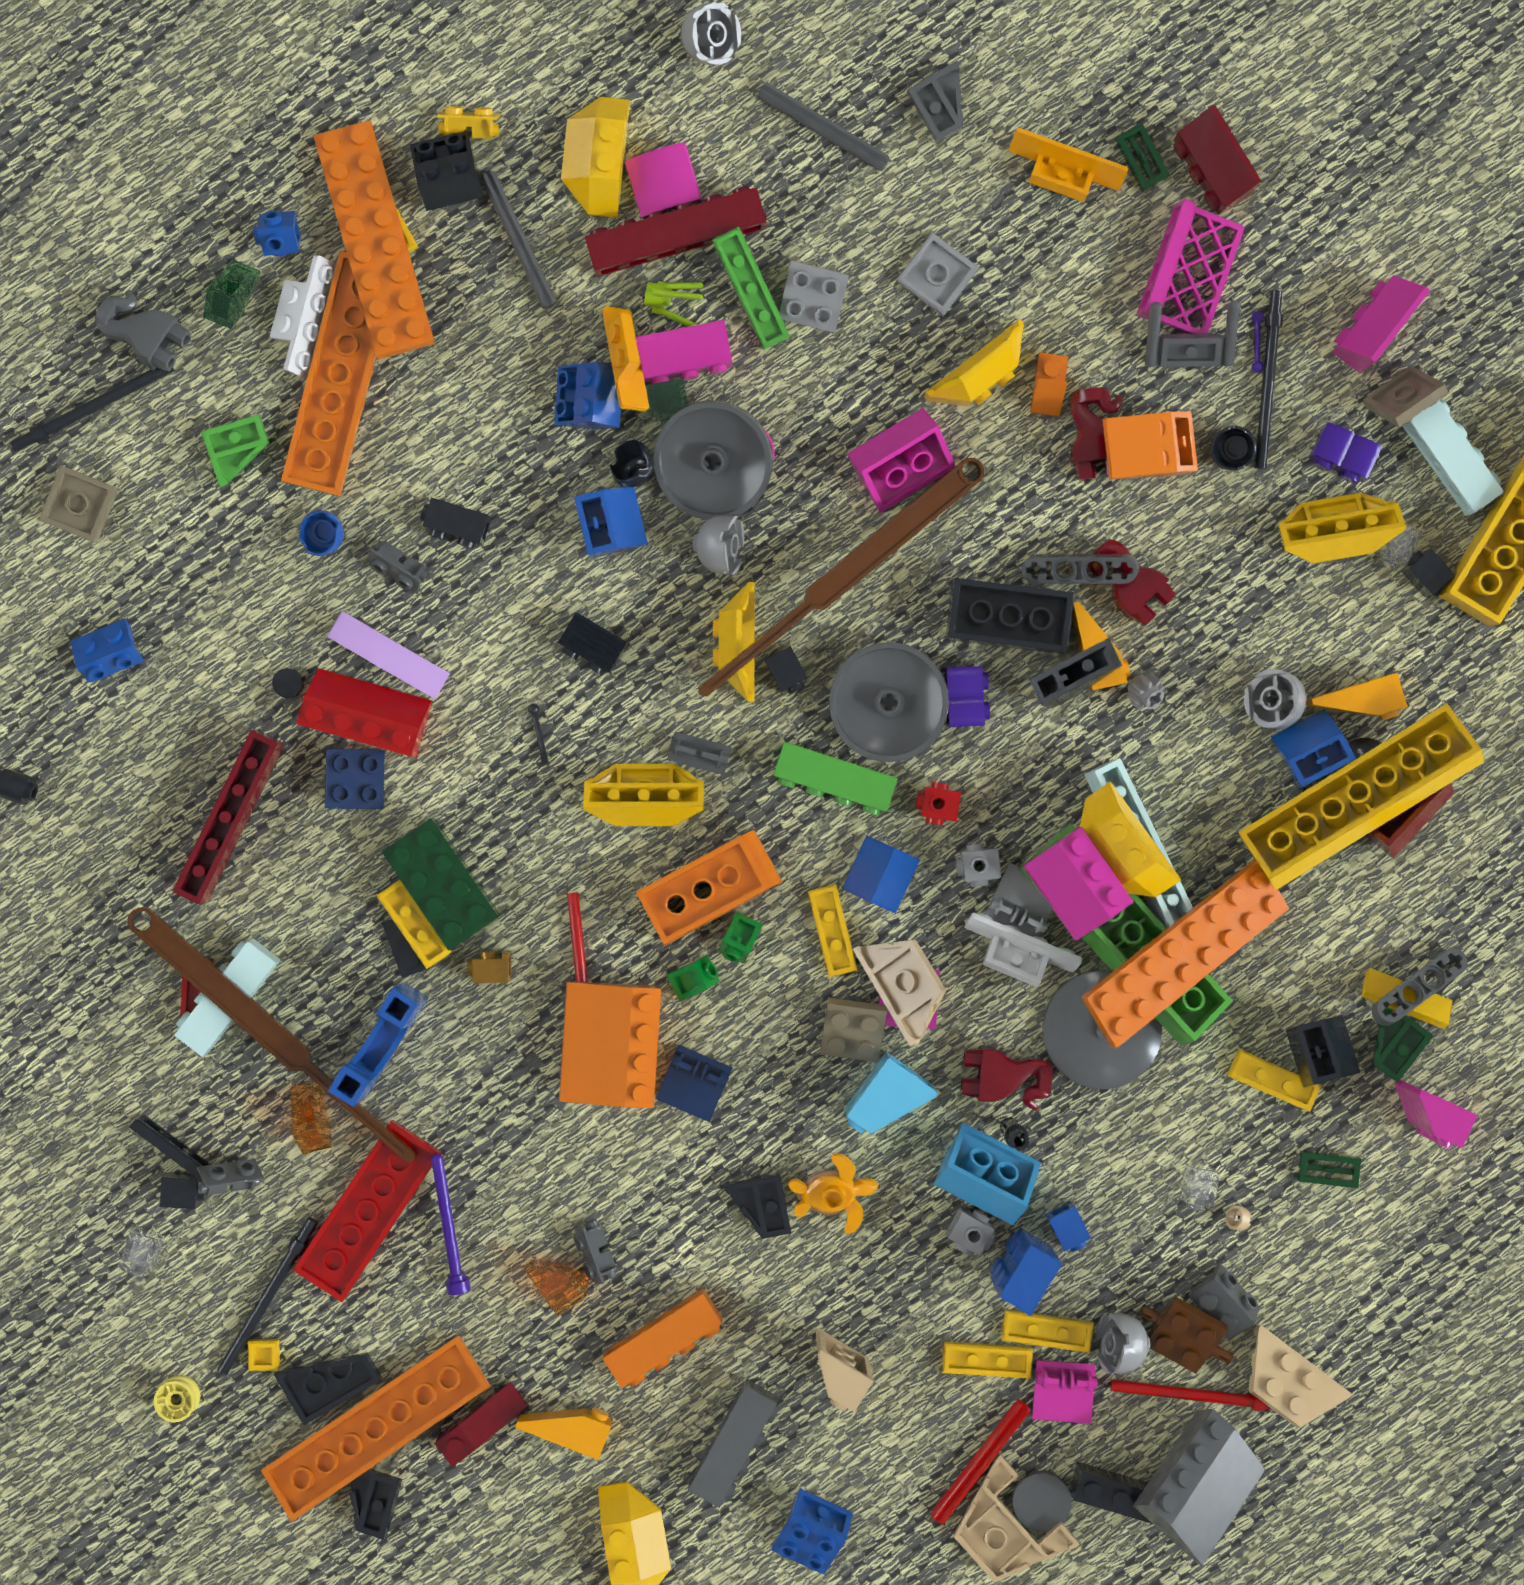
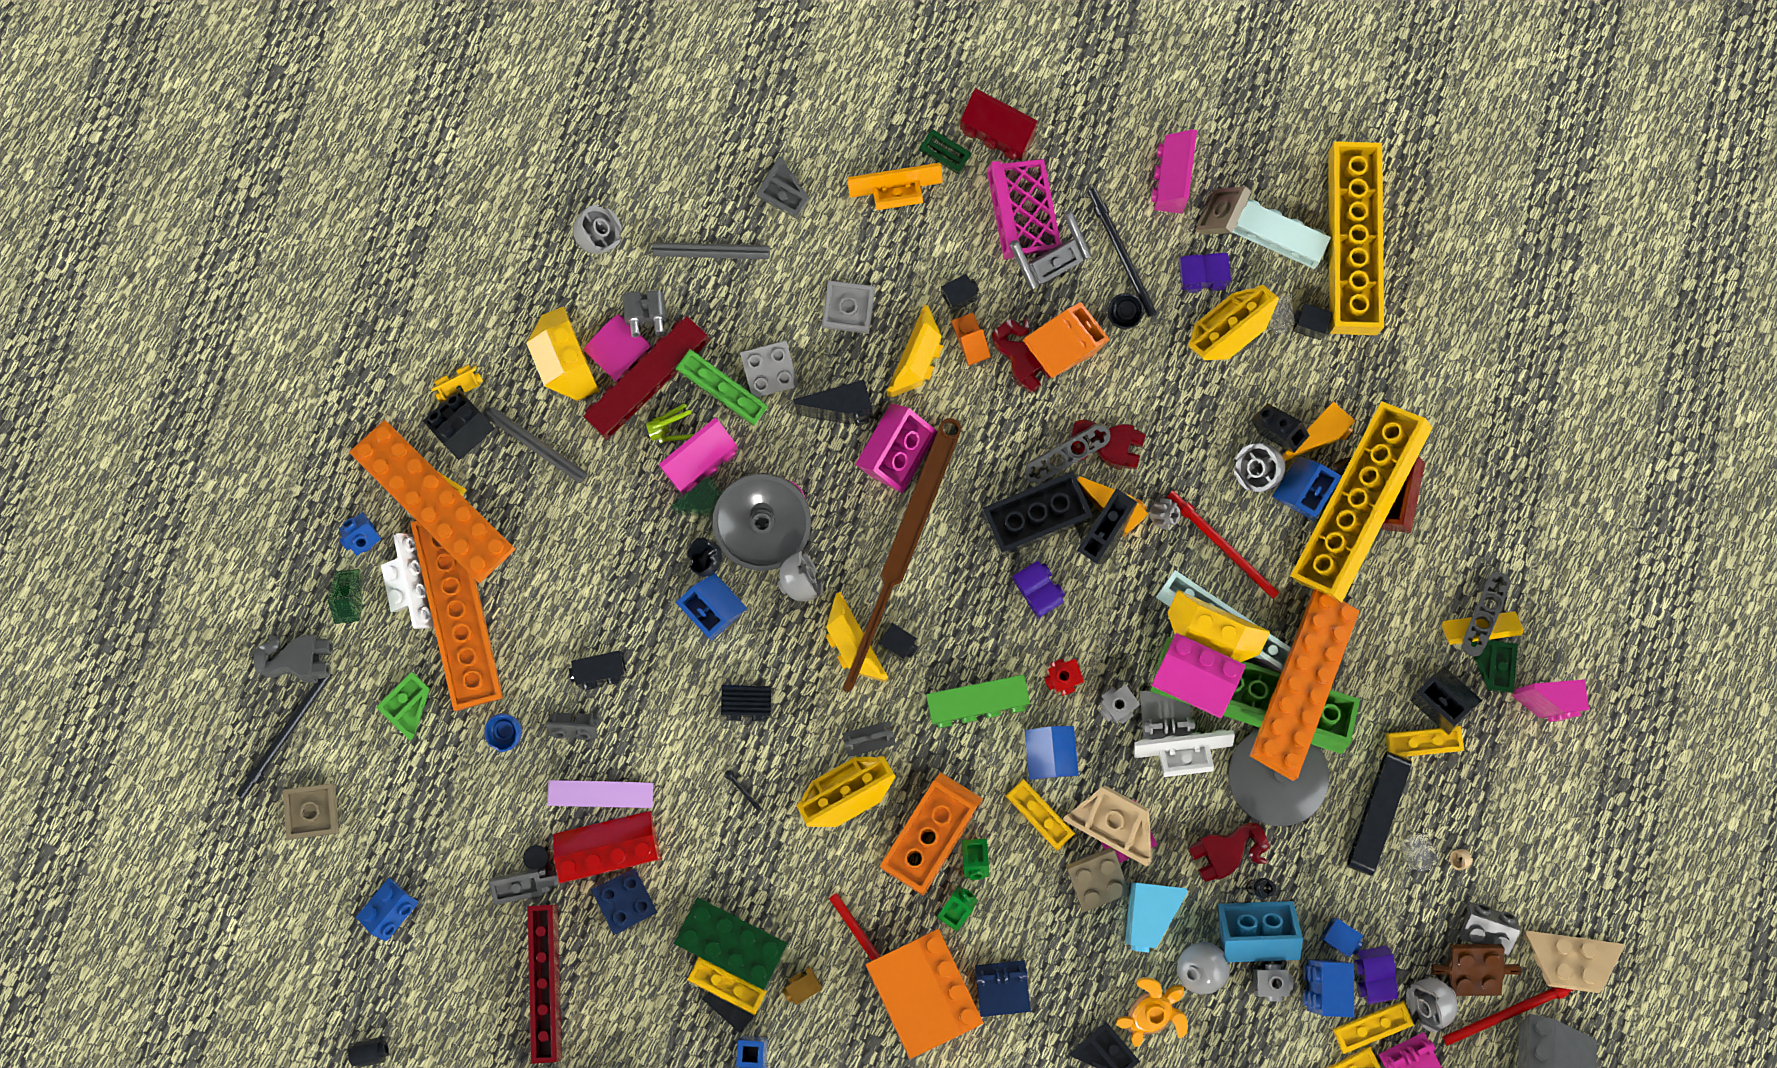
camera: 25 degrees left, 10 degrees down
blue slope [554,362,621,429] -> none
light orange bracket [602,306,649,412] -> none
dark grey dish [829,642,949,762] -> none
dark purple hinge [1251,311,1264,373] -> none
dark green tile [1297,1151,1362,1188] -> none
none -> dark grey hinge [488,868,561,905]
none -> dark grey piece [622,291,667,337]
none -> black slope [793,380,873,426]
none -> black brick [941,274,979,313]
none -> red bar [1167,490,1279,599]
none -> light grey cylinder [1177,941,1230,995]
none -> black brick [1251,403,1310,453]
none -> black beam [1347,751,1412,876]
none -> dark purple brick [1354,945,1398,1005]

